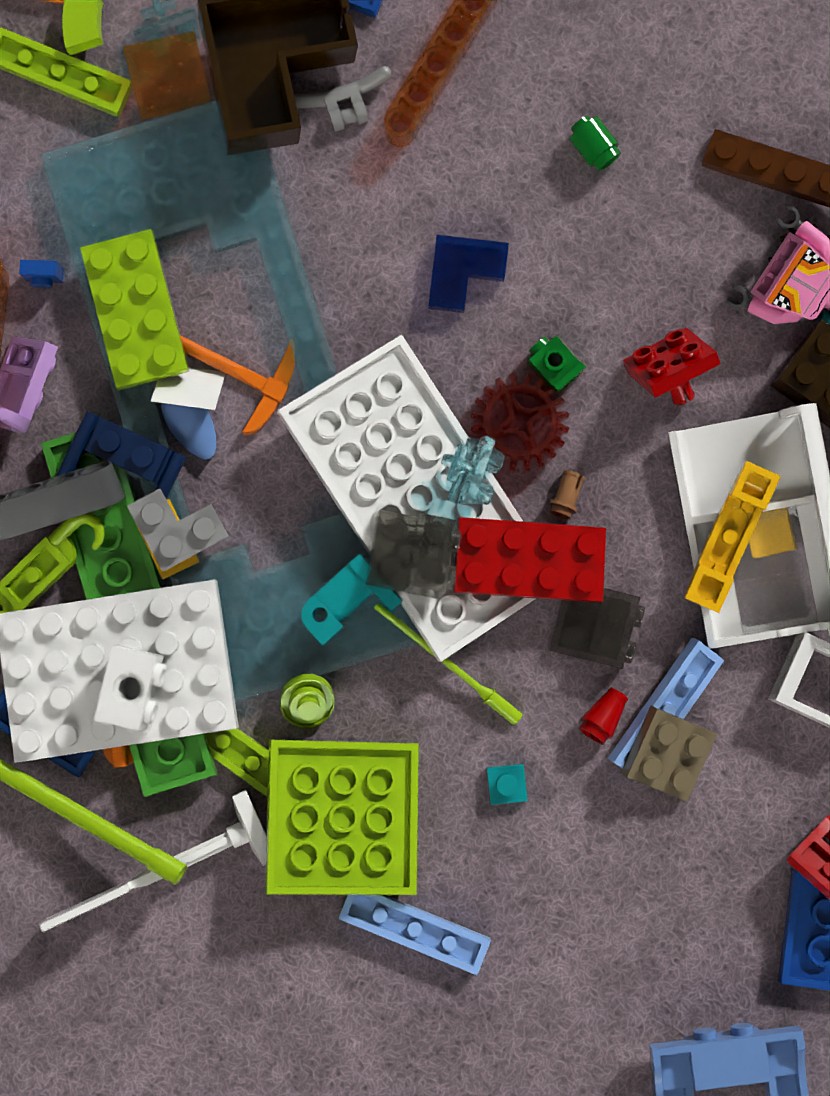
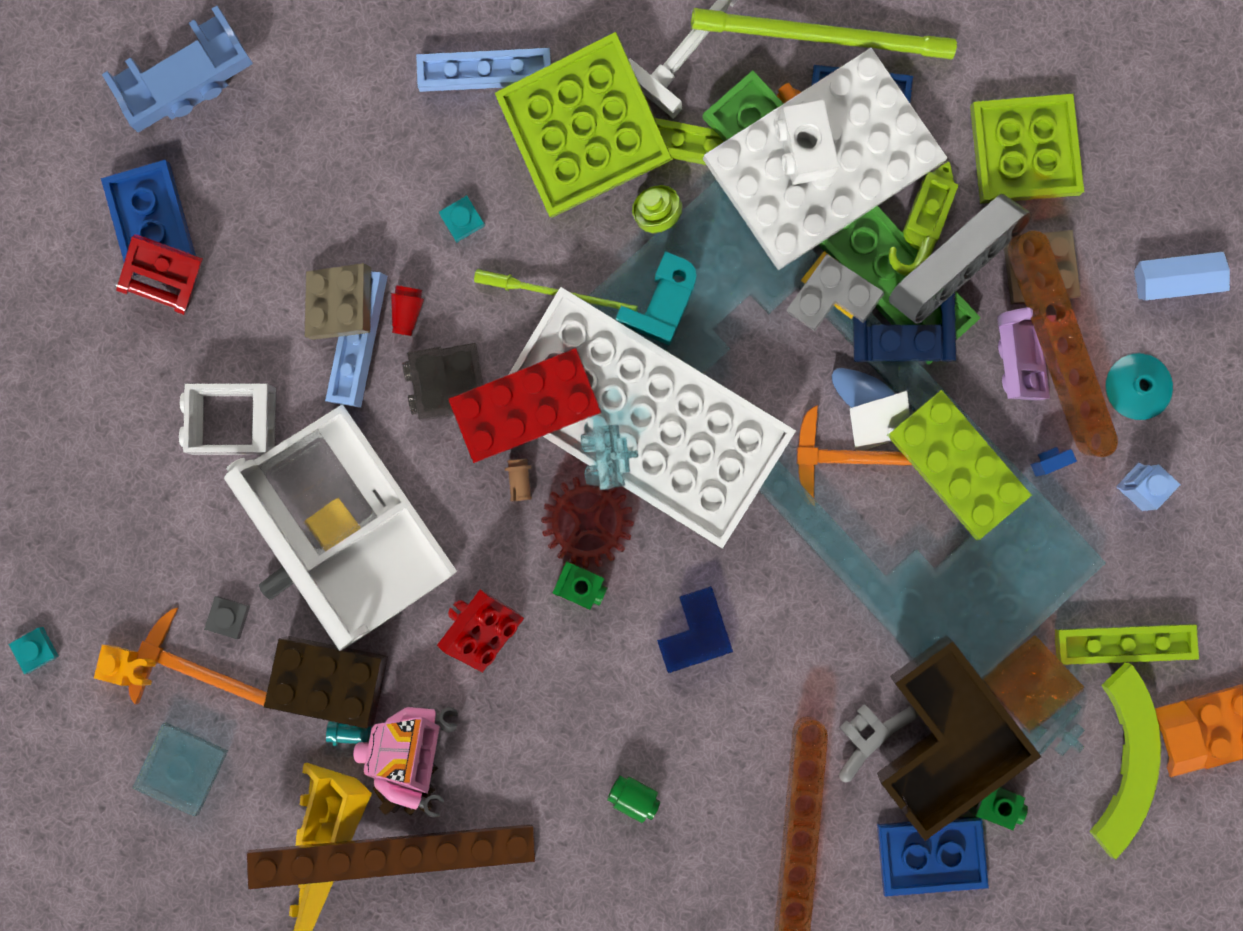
camera: 160 degrees right, 0 degrees up
clear smoke plate [366,509,461,599] -> none
yellow slope [684,461,781,613] -> none

